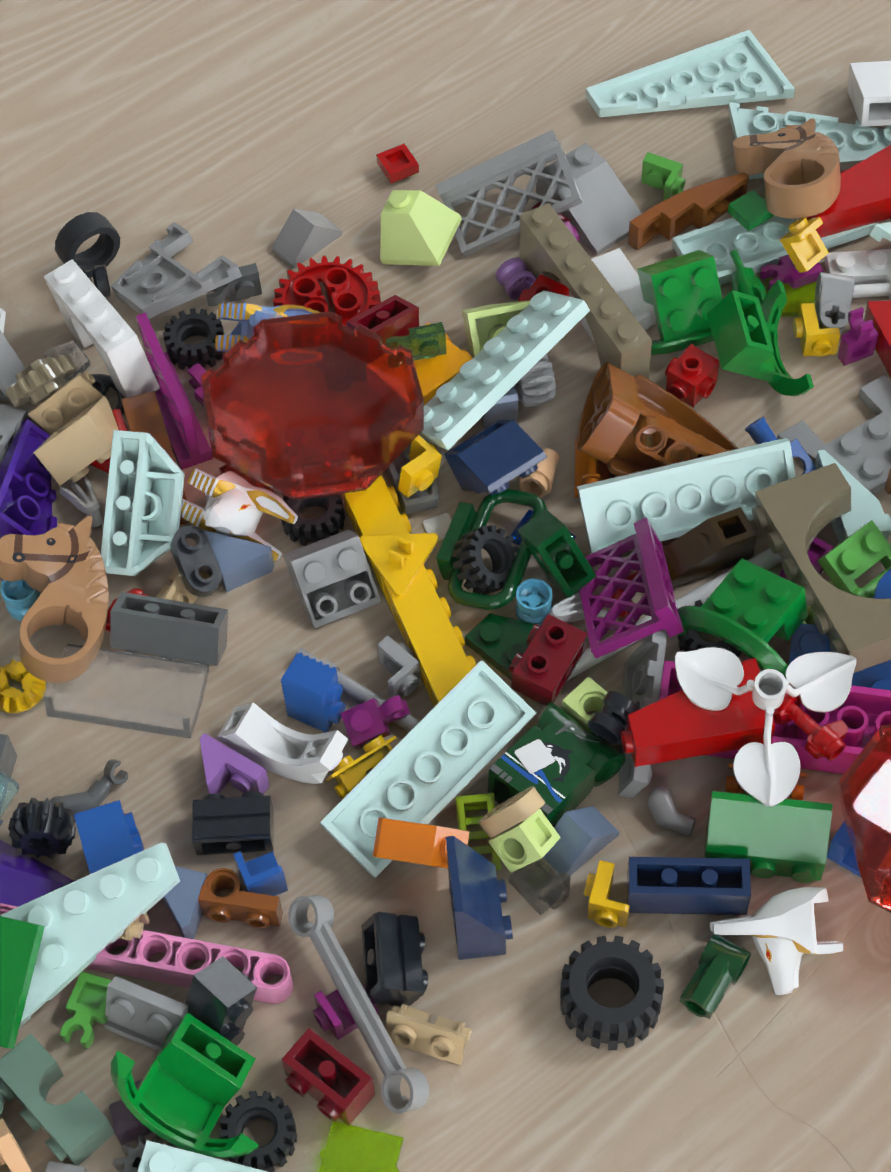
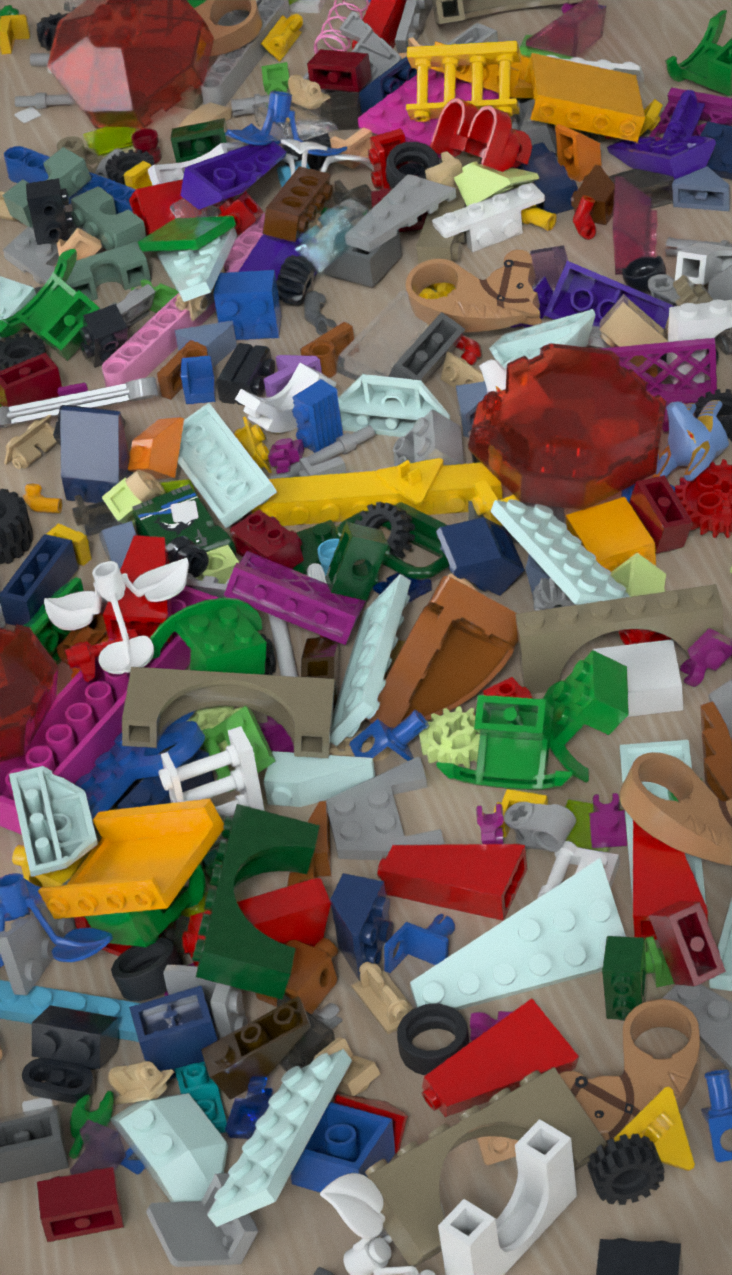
camera: 115 degrees right, 15 degrees down
black plate [170,525,222,597] -> none
clear green plate [386,322,446,366] -> none
green hand [730,250,767,307] -> none
yellow bracket [779,217,829,273] -> none
none -> light orange arm [23,483,62,513]
none -> dark orange plate [300,322,356,378]
none -> light aqua wedge [338,374,450,437]
none -> yellowish green gear [419,706,480,768]

